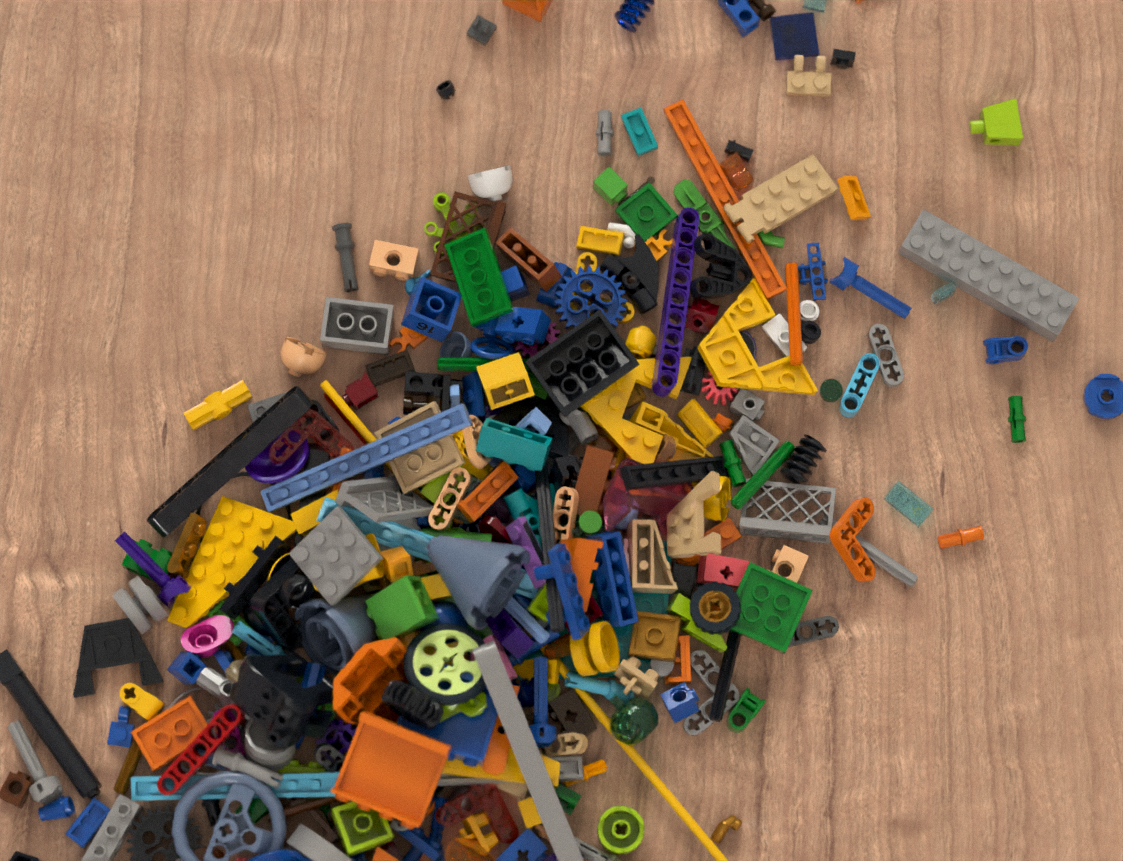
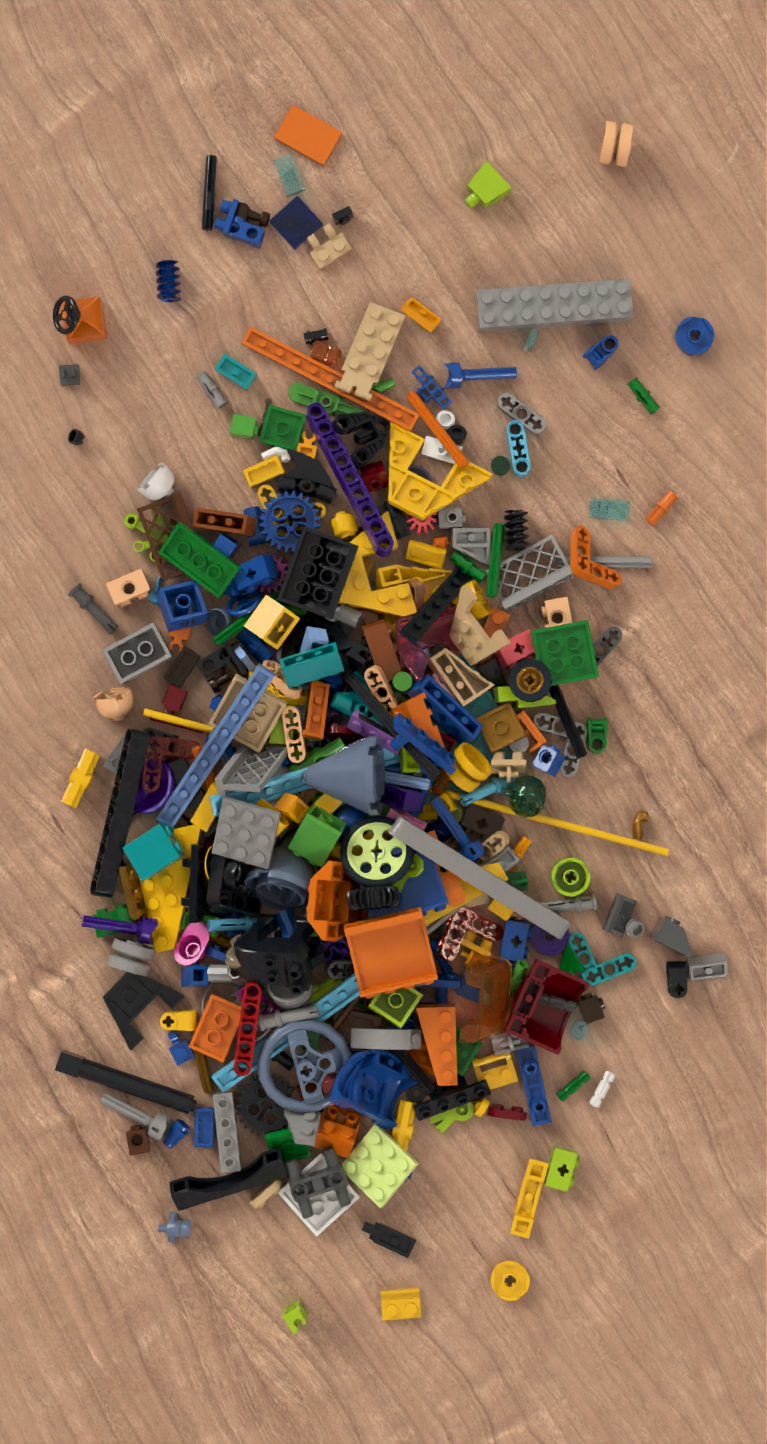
camera: 30 degrees left, 10 degrees up
none -> teal brick [123,823,186,881]

